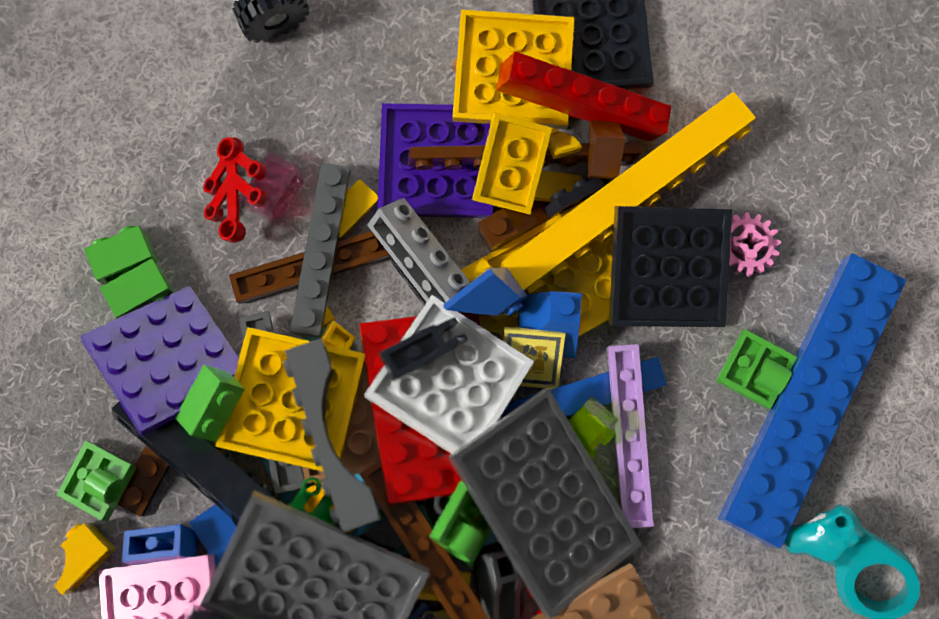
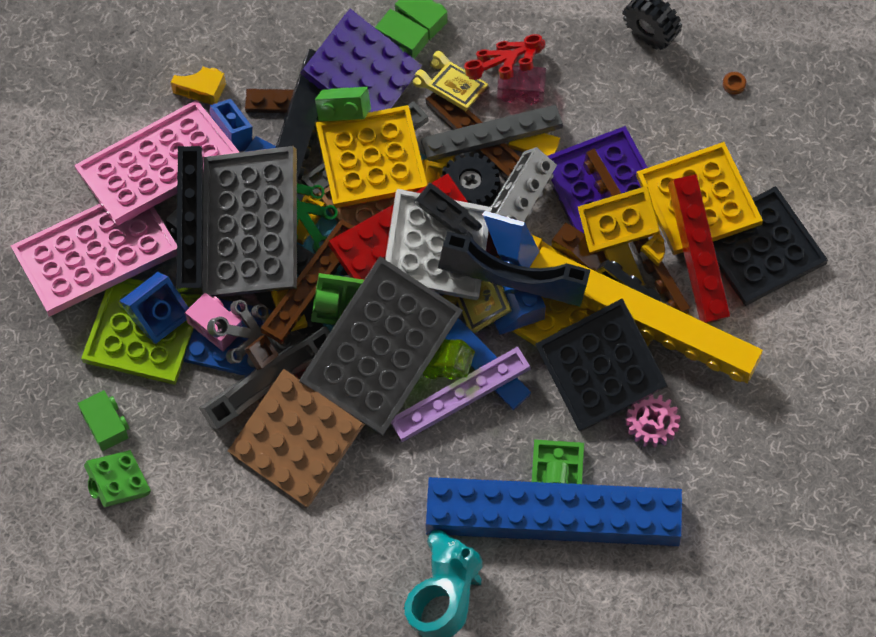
camera: 65 degrees right, 15 degrees down
bright green plate [57,440,137,522] -> none
dark grey arch [283,338,382,532] -> none
reddish brown slope [588,120,626,179] -> none
none -> light yellow flag [413,51,488,111]
none -> black arch [438,231,590,307]
none -> black bush [441,153,500,207]

